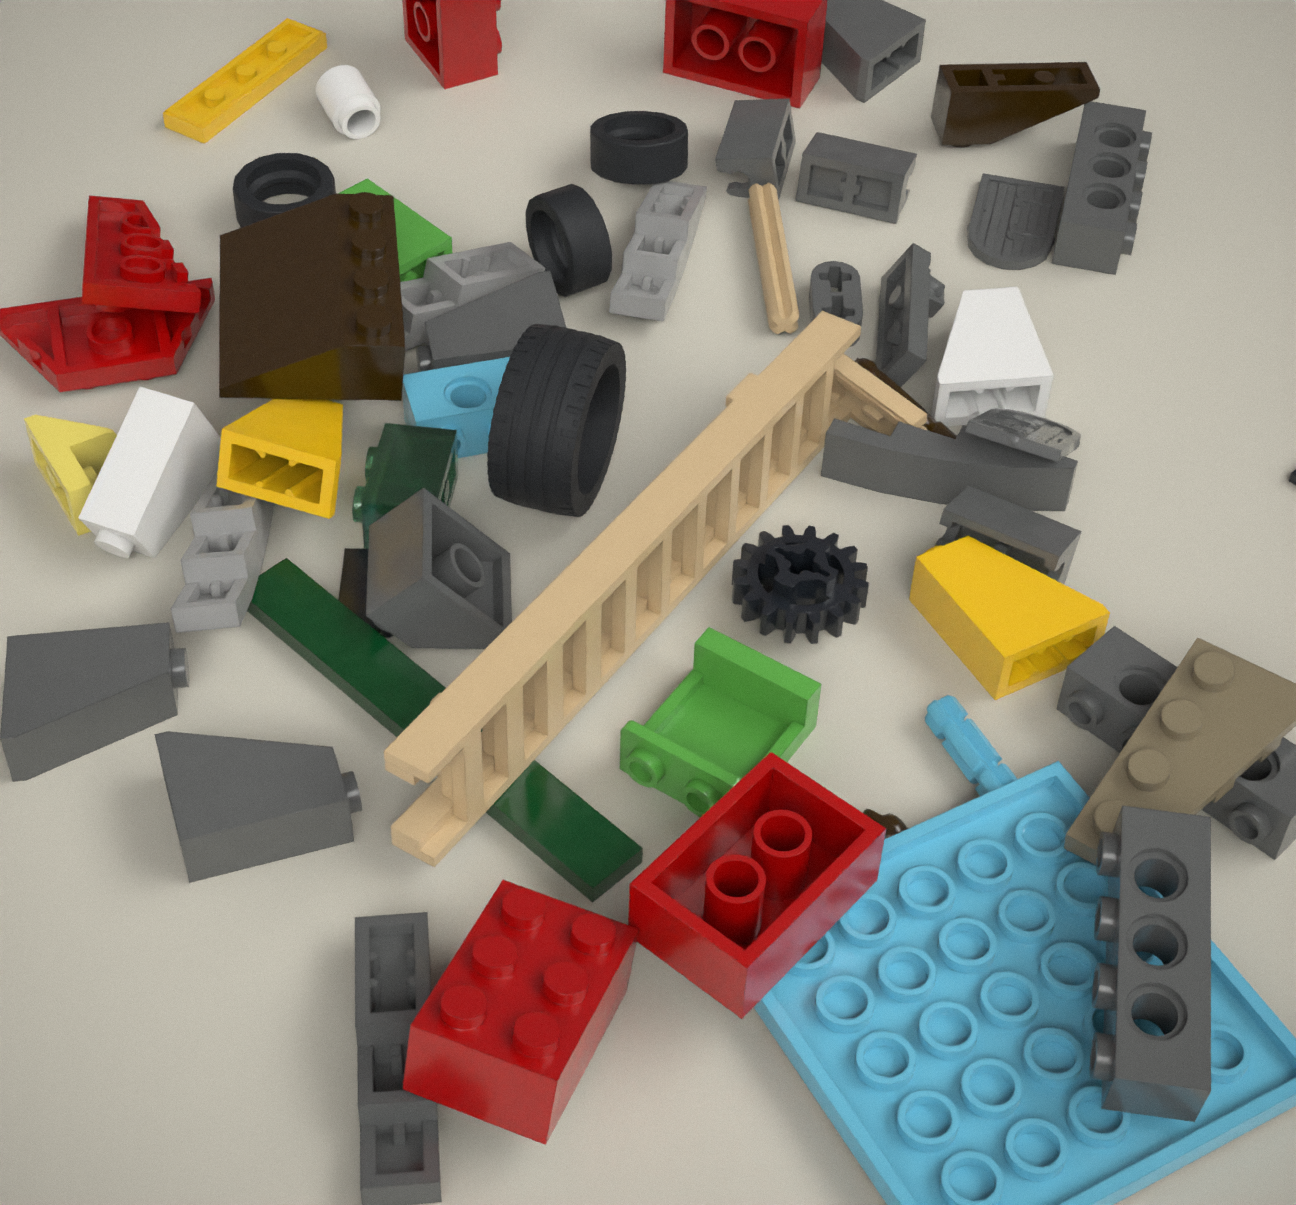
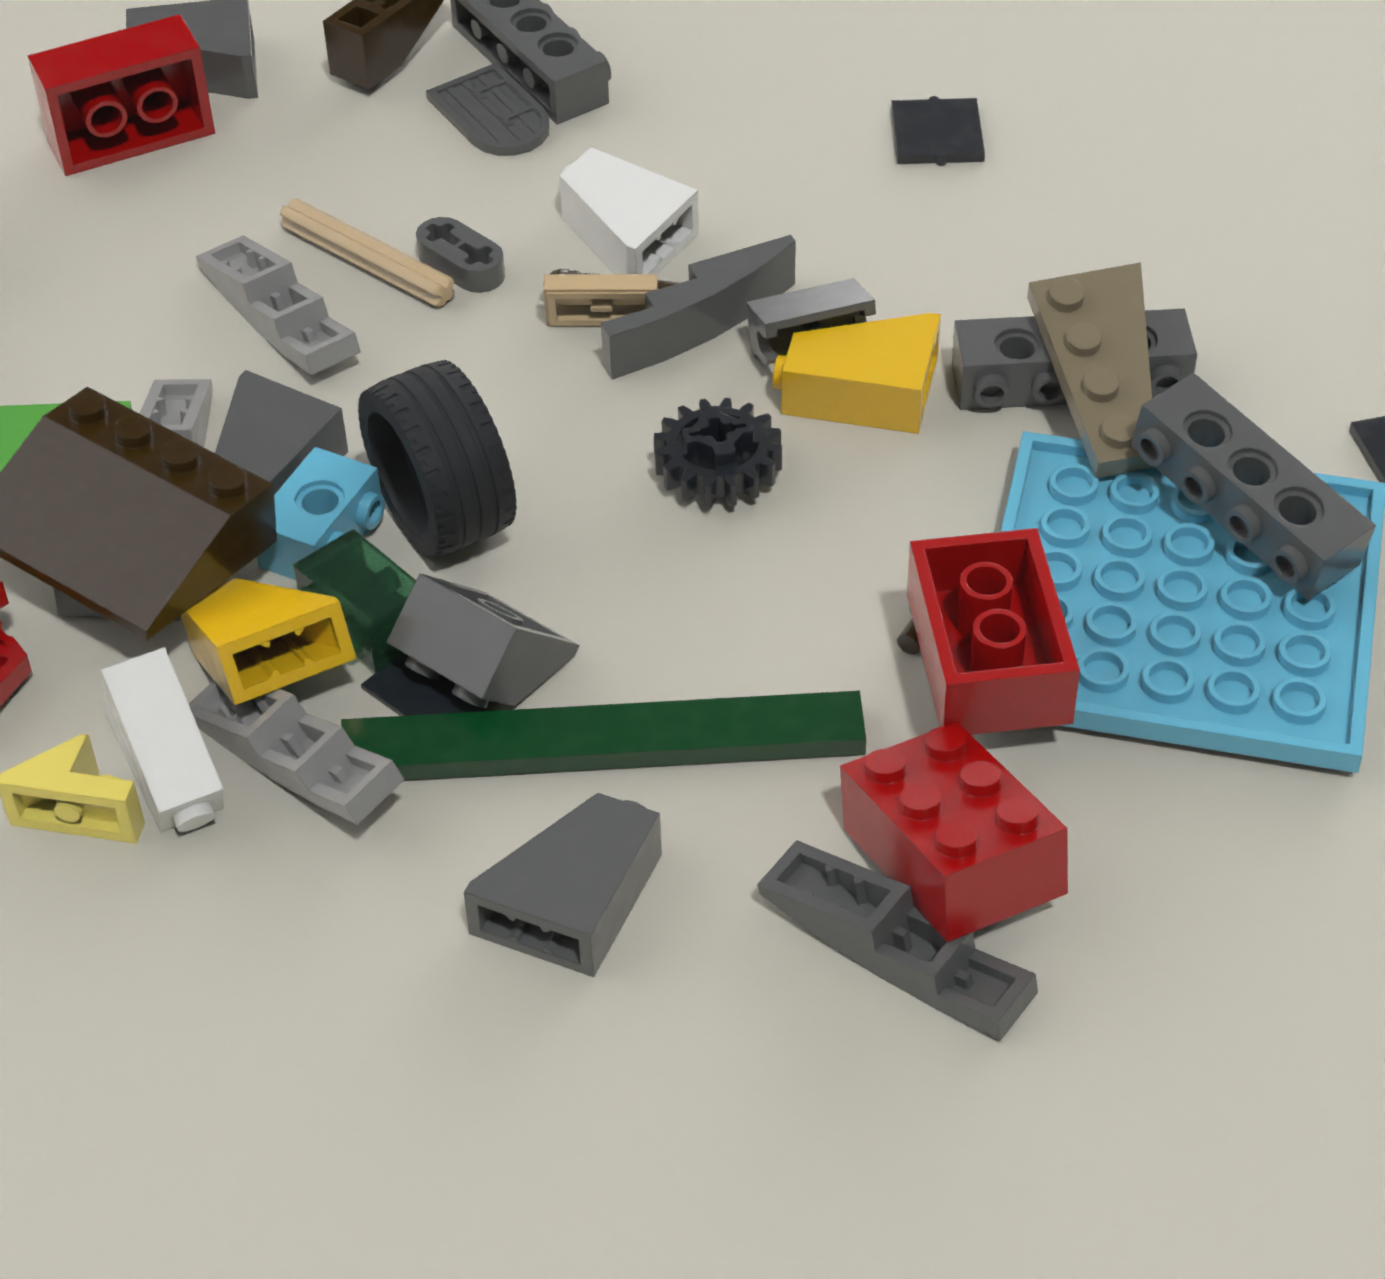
camera: 45 degrees left, 0 degrees up
dark grey slope [0,622,190,782] -> none
tan ladder [384,311,861,868] -> none
black tyre [525,184,612,297] -> none
black tyre [590,111,688,185] -> none
bright green panel [619,627,822,817] -> none
dark grey hinge [715,99,796,200] -> none
dark grey hinge [796,132,917,224] -> none
dark grey hinge [876,243,945,387] -> none
medium azure axle [925,695,1017,796] -> none
dark grey window [965,408,1081,462] -> none

